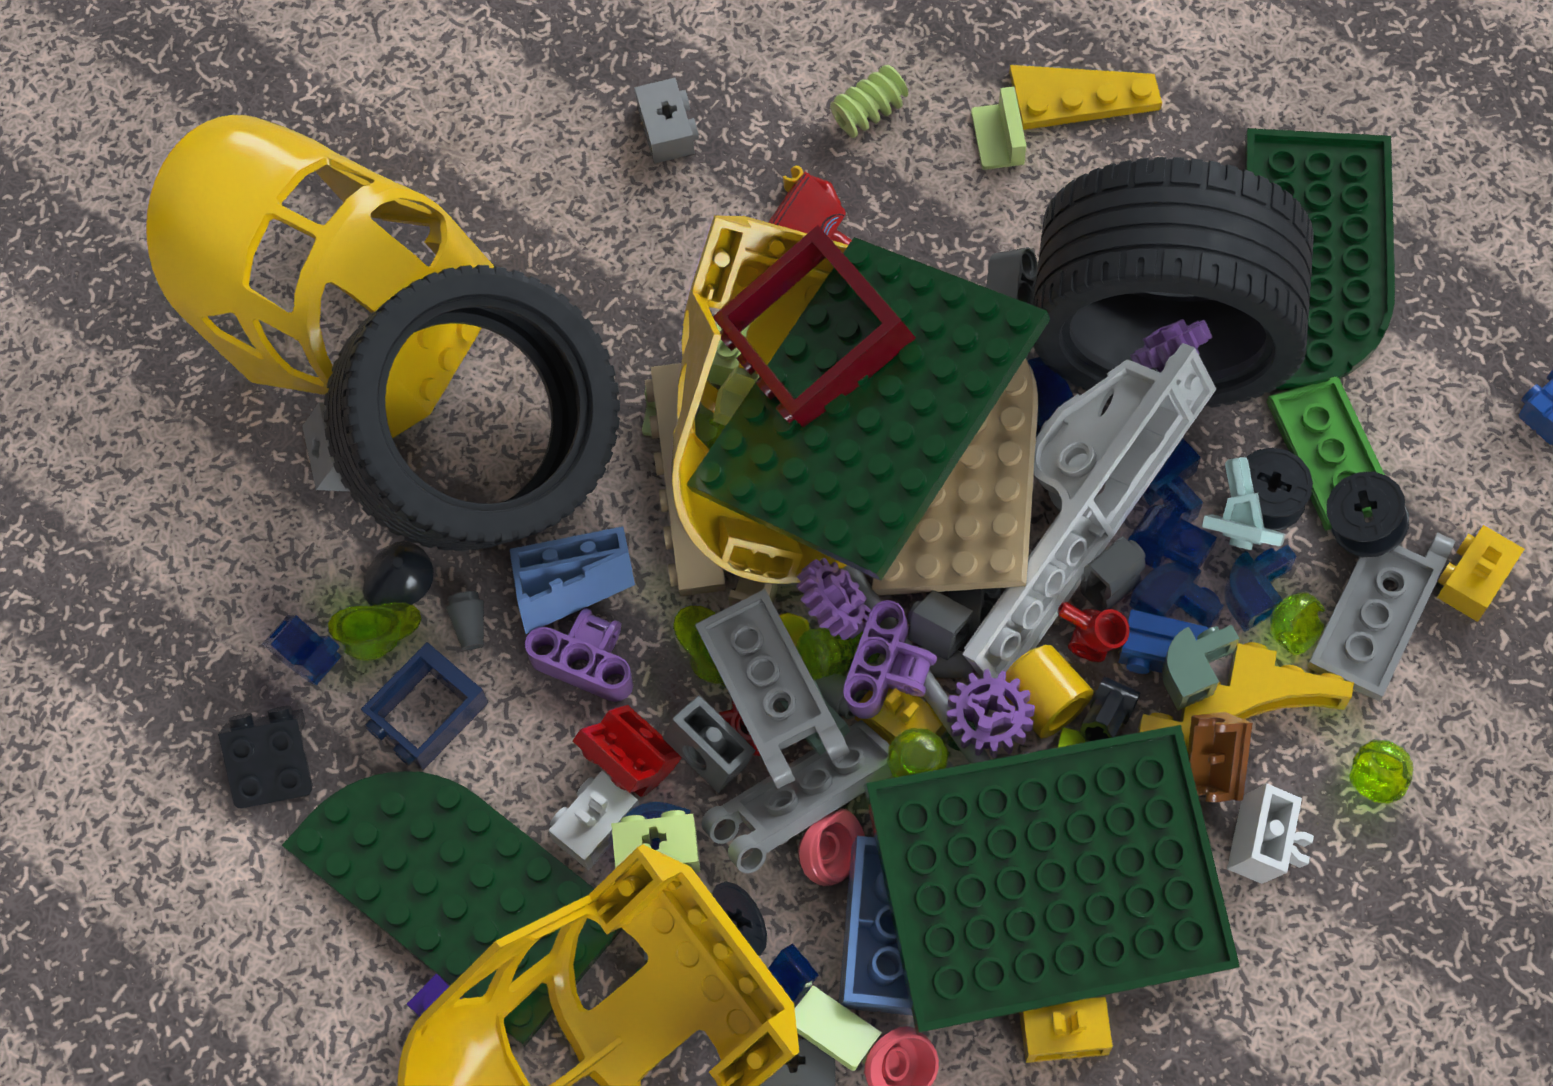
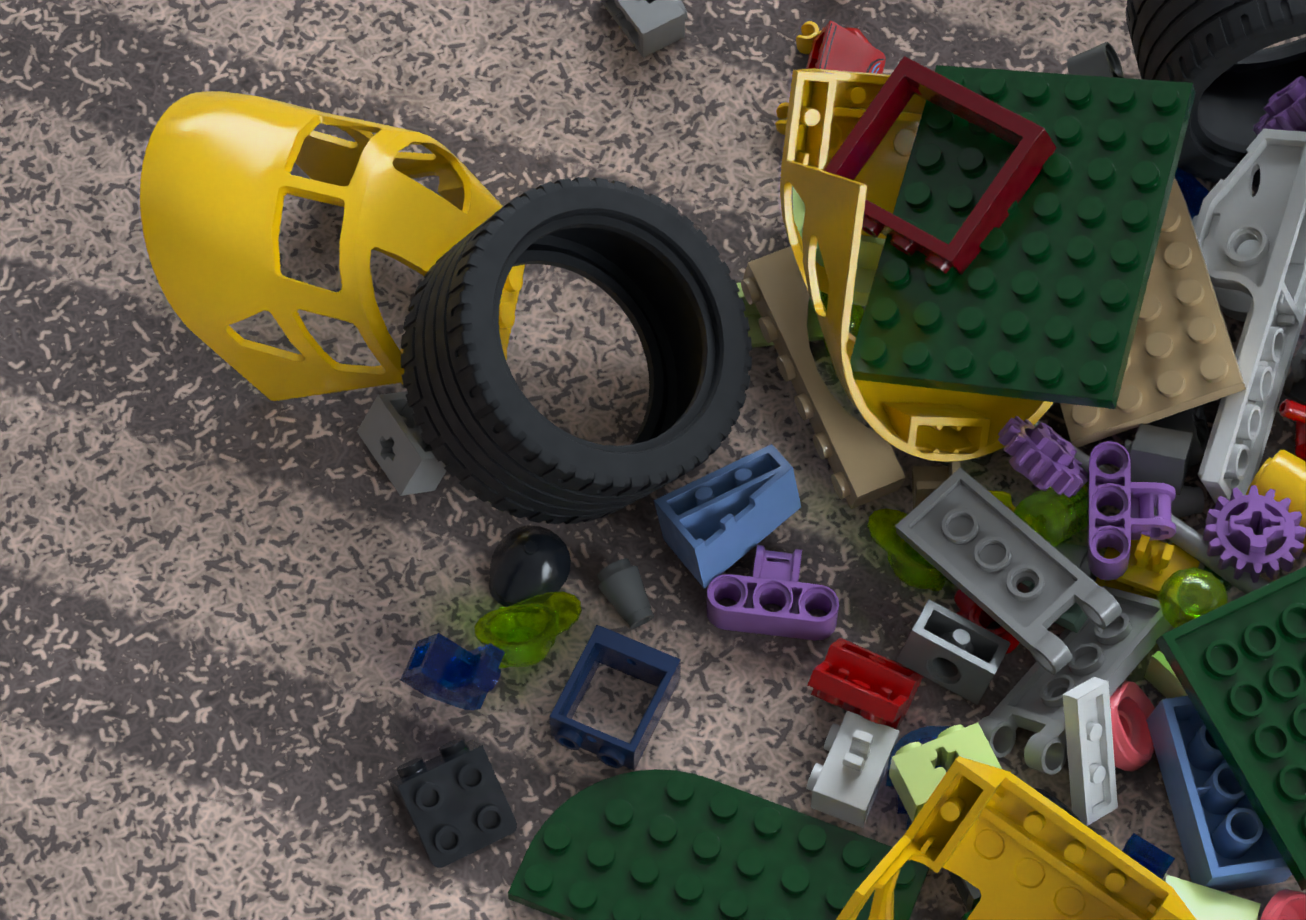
camera: 20 degrees left, 5 degrees down
none -> white plate [1063,677,1118,826]

